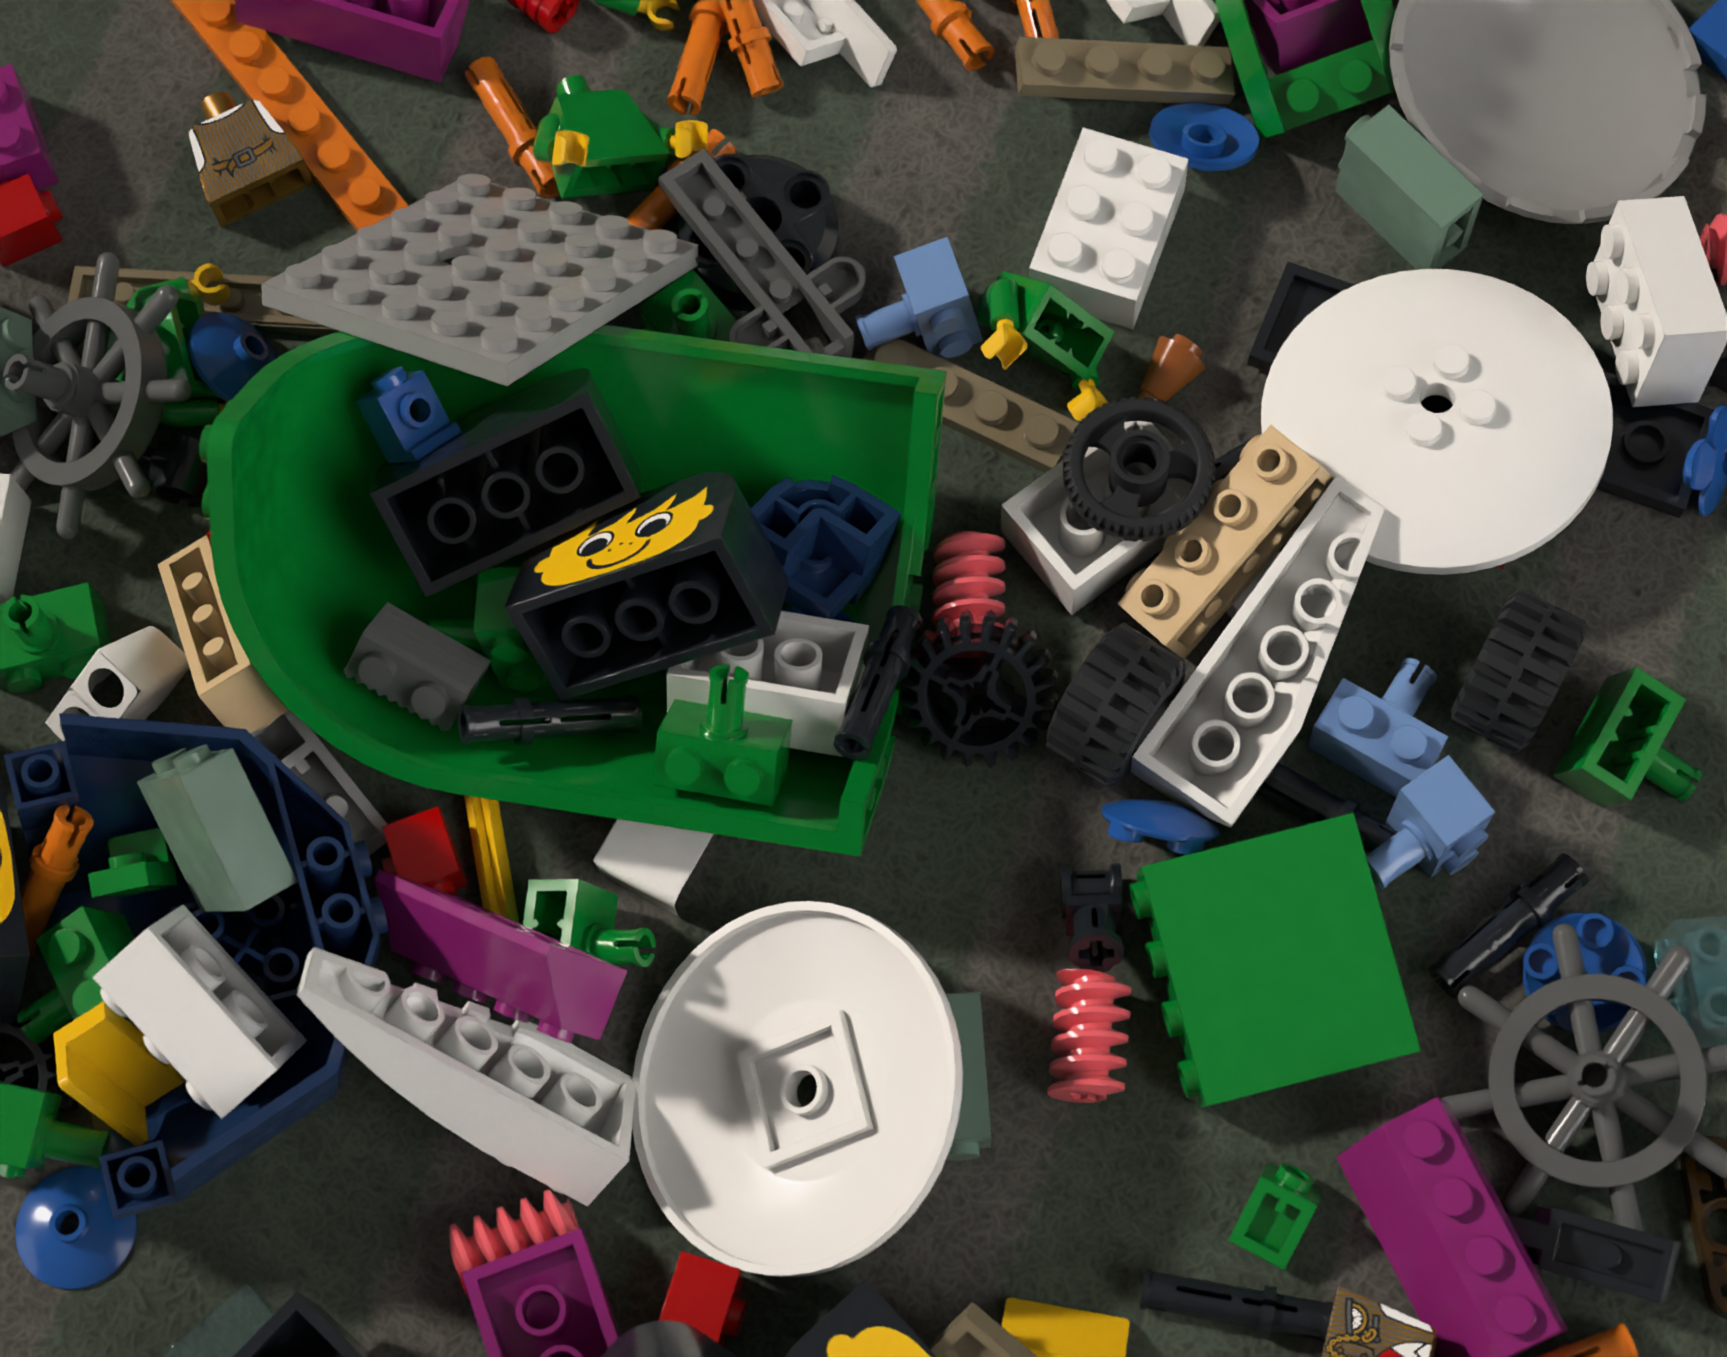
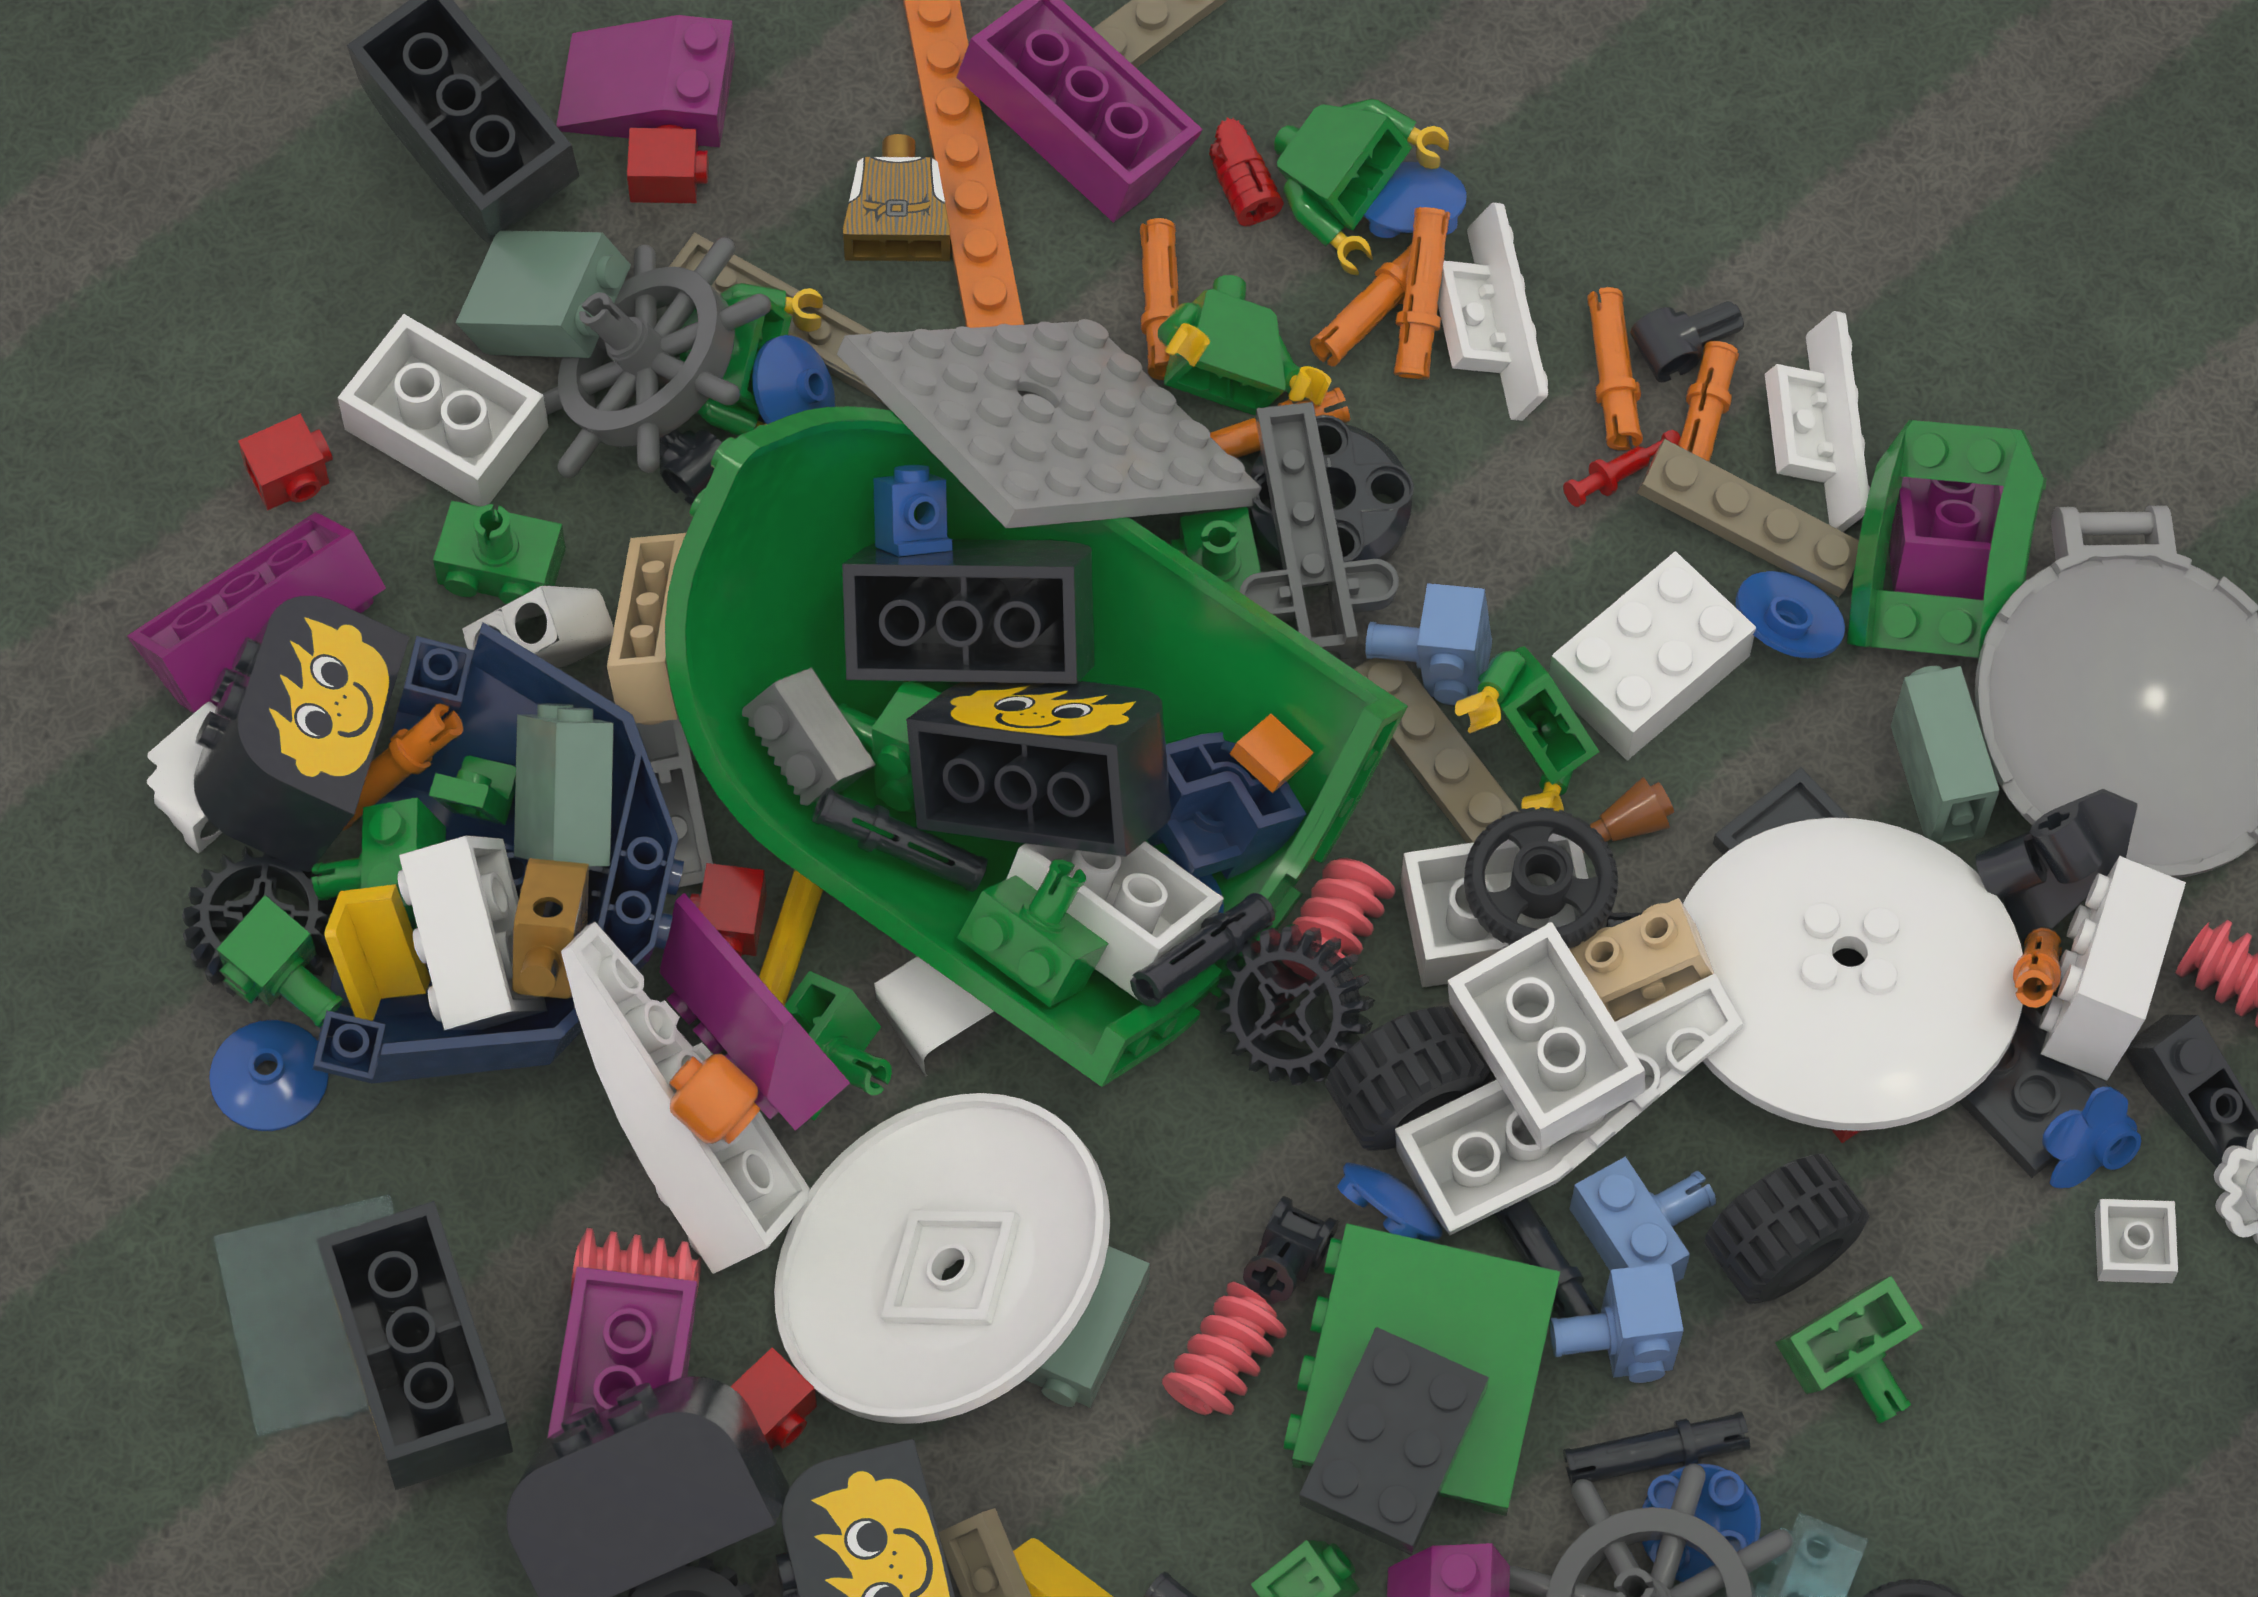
camera: 20 degrees right, 5 degrees down
none -> pearl gold torso [512,858,589,999]
none -> orange head [669,1054,761,1144]
none -> orange tile [1230,714,1314,793]
none -> black brick [1299,1327,1489,1556]
none -> white brick [1447,922,1645,1151]
none -> red piece [1563,430,1681,507]
none -> black panel [1975,789,2137,944]
none -> orange pin [2013,928,2062,1008]

